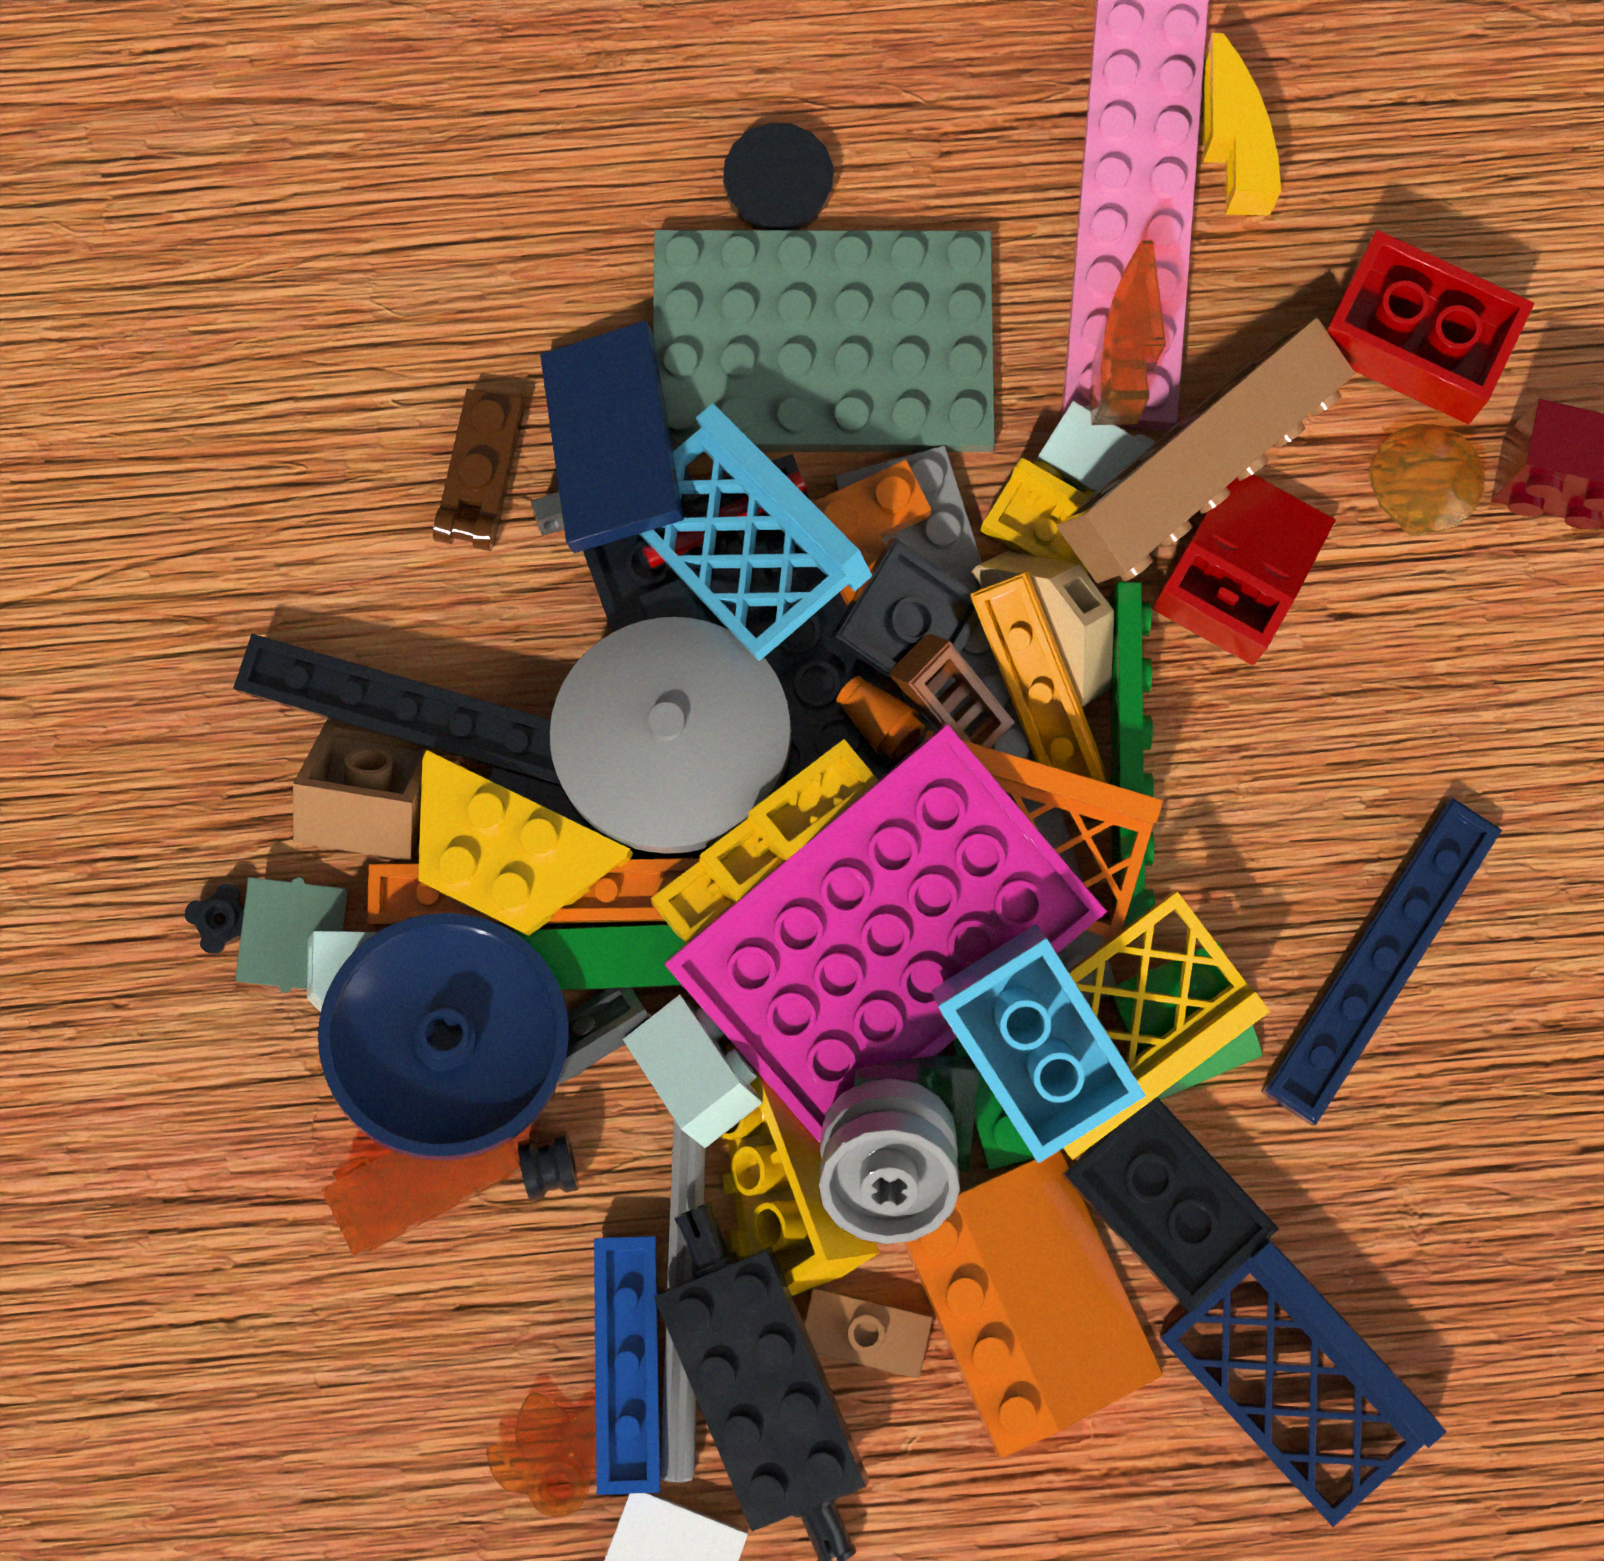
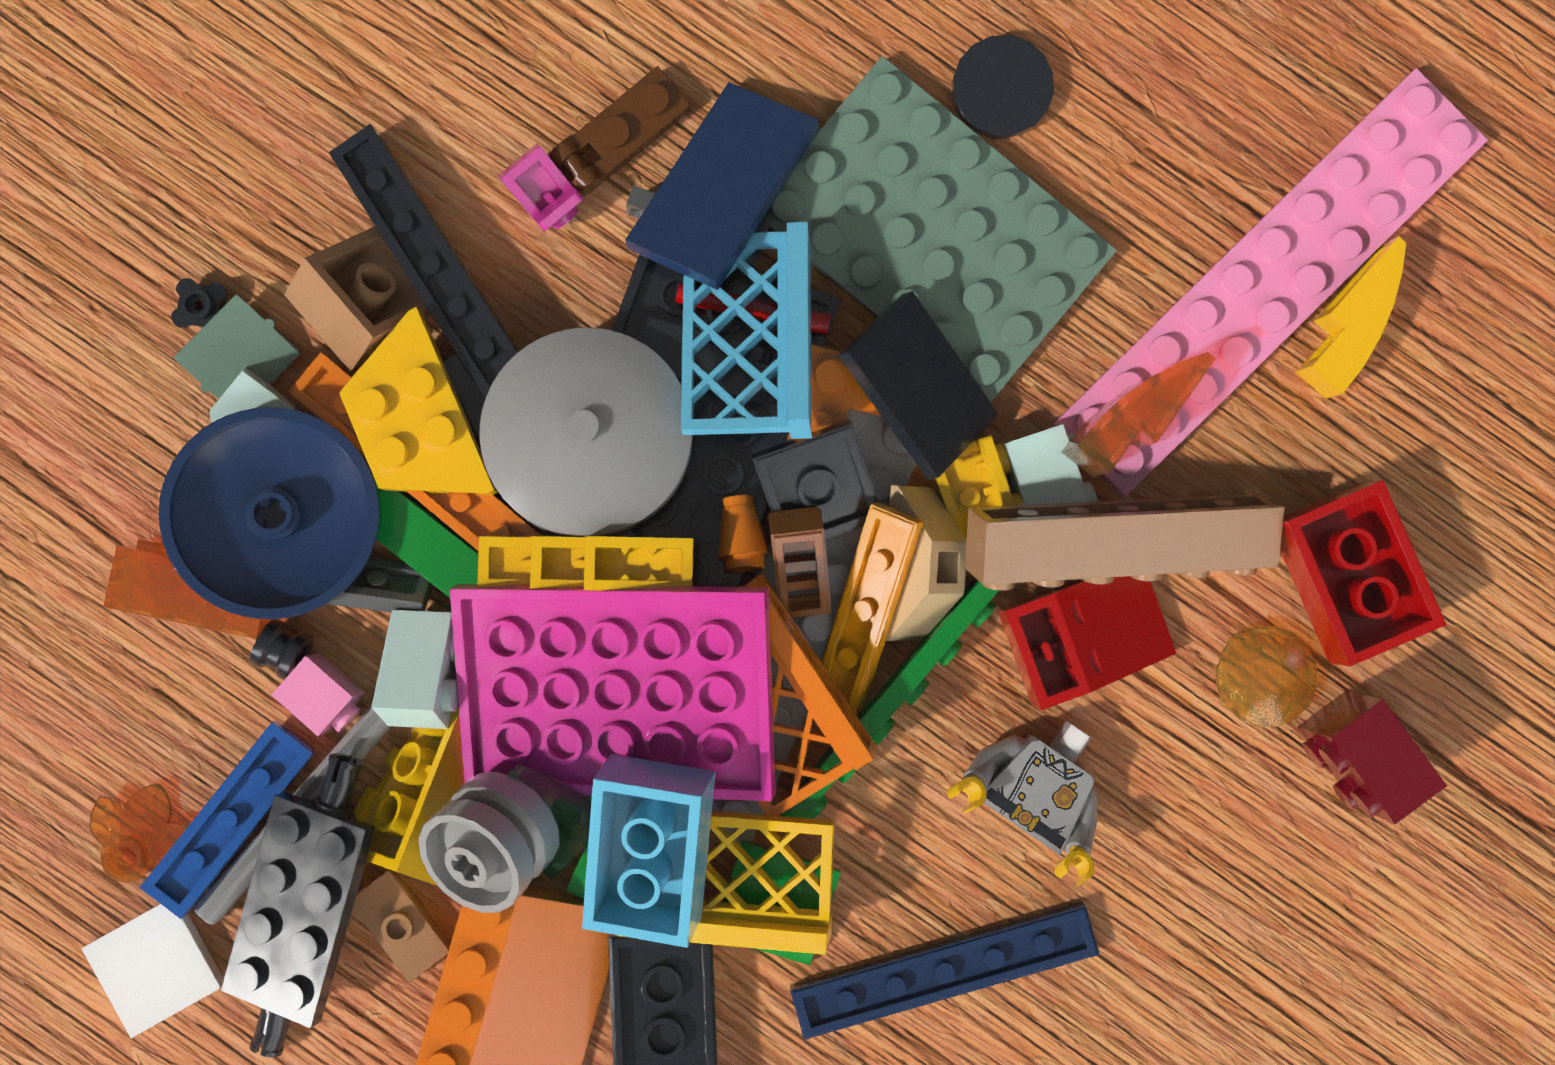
camera: 40 degrees right, 10 degrees up
none -> bright pink brick [271,653,365,736]
none -> dark pink bracket [498,143,583,231]
none -> black tile [838,291,999,480]
none -> light grey torso [946,721,1098,887]

